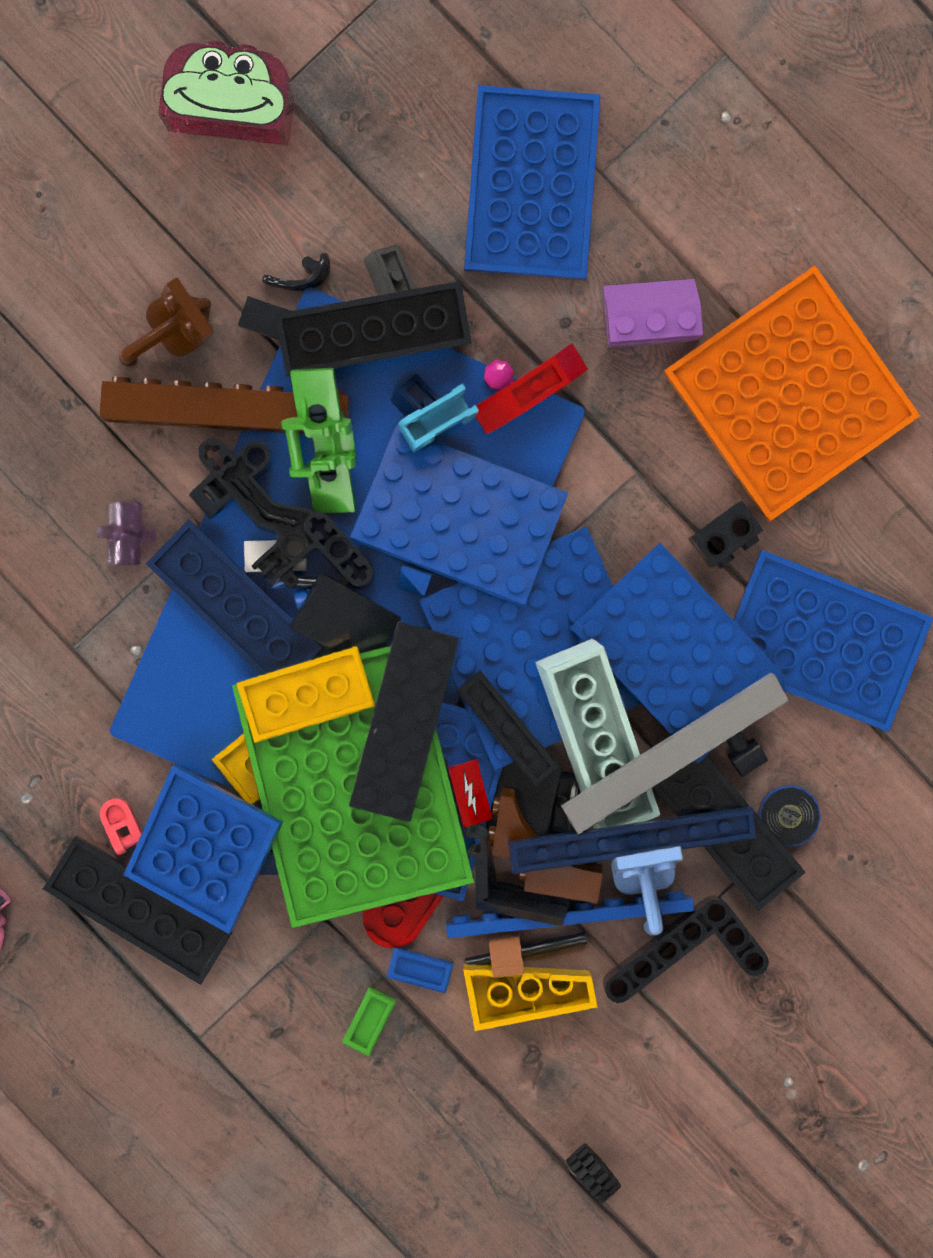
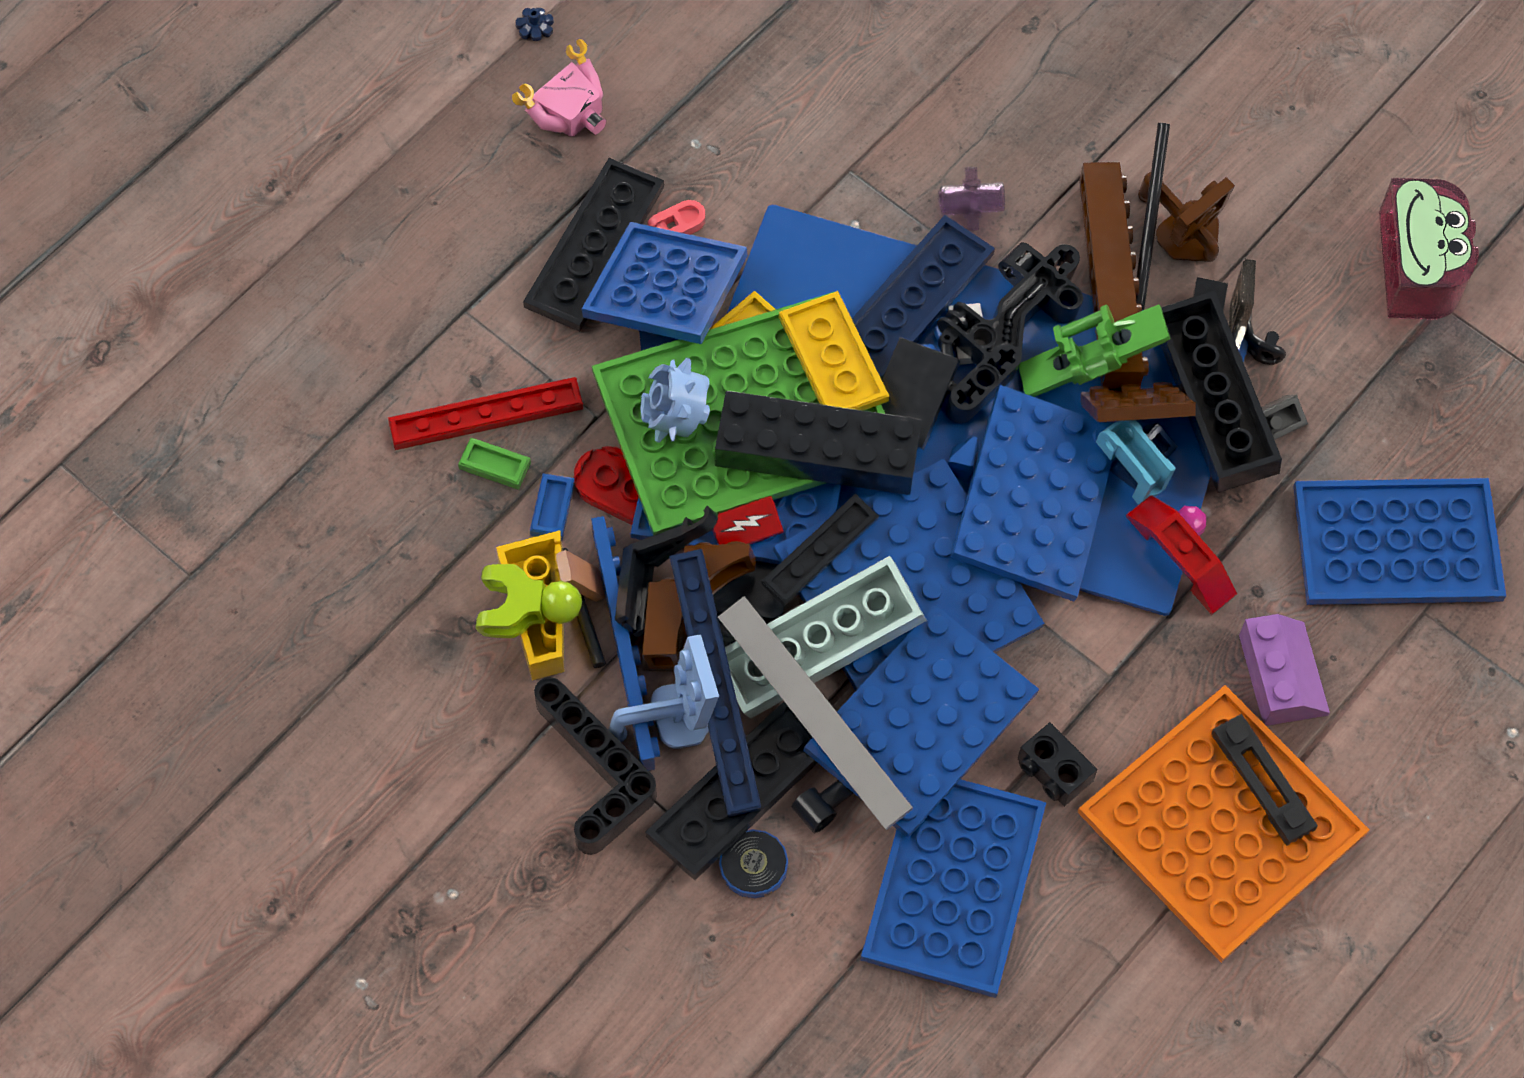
camera: 80 degrees right, 25 degrees down
black tyre [566,1143,621,1204] -> none
none -> red tile [388,377,584,450]
none -> lime piece [476,564,582,638]
none -> light blue brick [640,358,710,443]
none -> reddish brown plate [1081,382,1196,422]
none -> black piece [1136,123,1170,310]
none -> black container [1211,714,1318,846]
none -> clear smoke tile [1229,259,1256,349]

